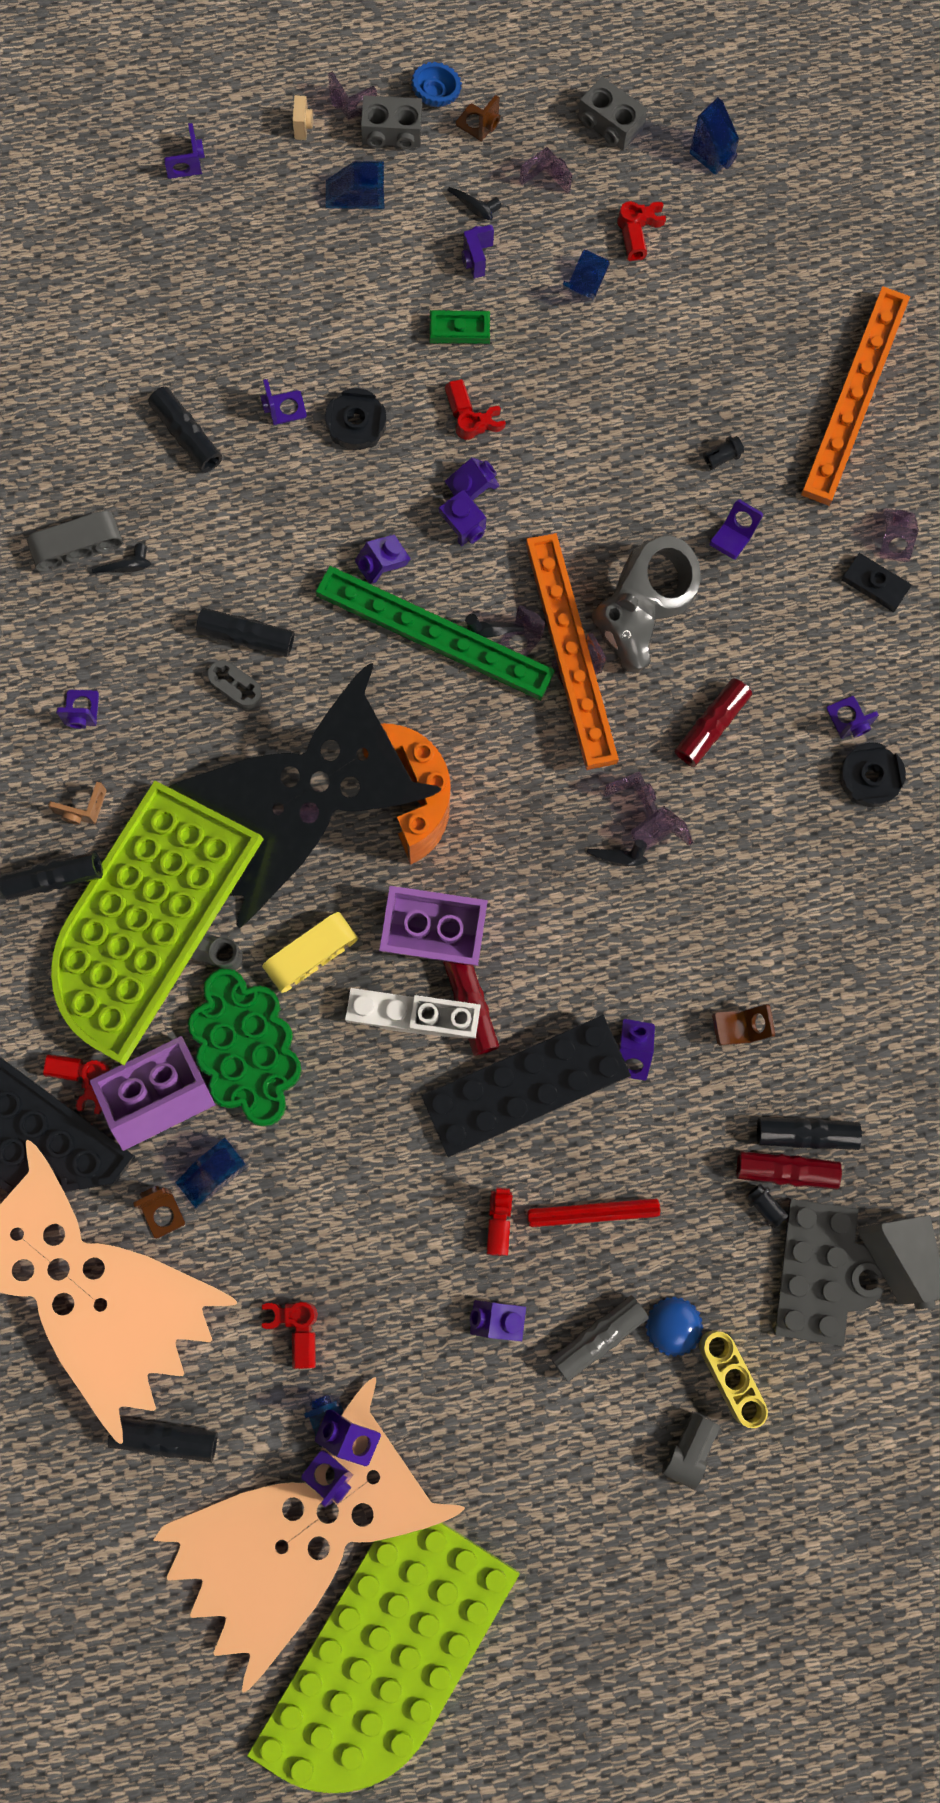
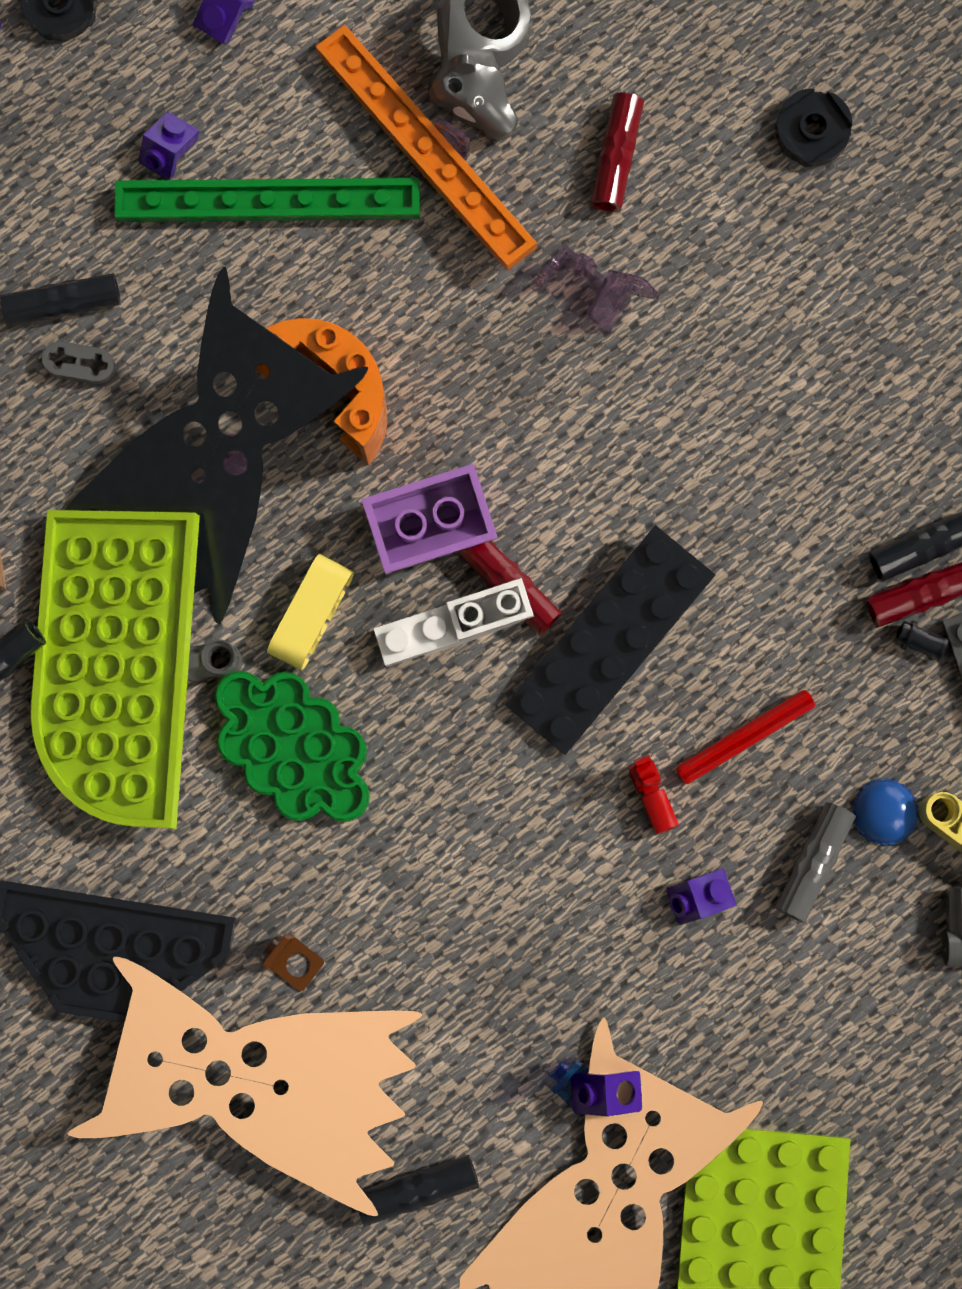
camera: 20 degrees left, 5 degrees up
red bar [43,1054,110,1114] -> none
medium lavender slope [90,1036,215,1151] -> none
clear blue slope [176,1138,249,1209] -> none
red bar [262,1302,318,1369] -> none
dark purple bracket [301,1450,353,1507] -> none
dark purple bracket [439,490,487,547] -> none
black bar [465,614,524,638] -> none
bracket [498,605,545,657] -> none
black bar [587,840,648,866] -> none
dark purple bracket [620,1019,655,1080] -> none
reddish brown bracket [712,1004,775,1046] -> none
dark purple bracket [827,696,879,739] -> none

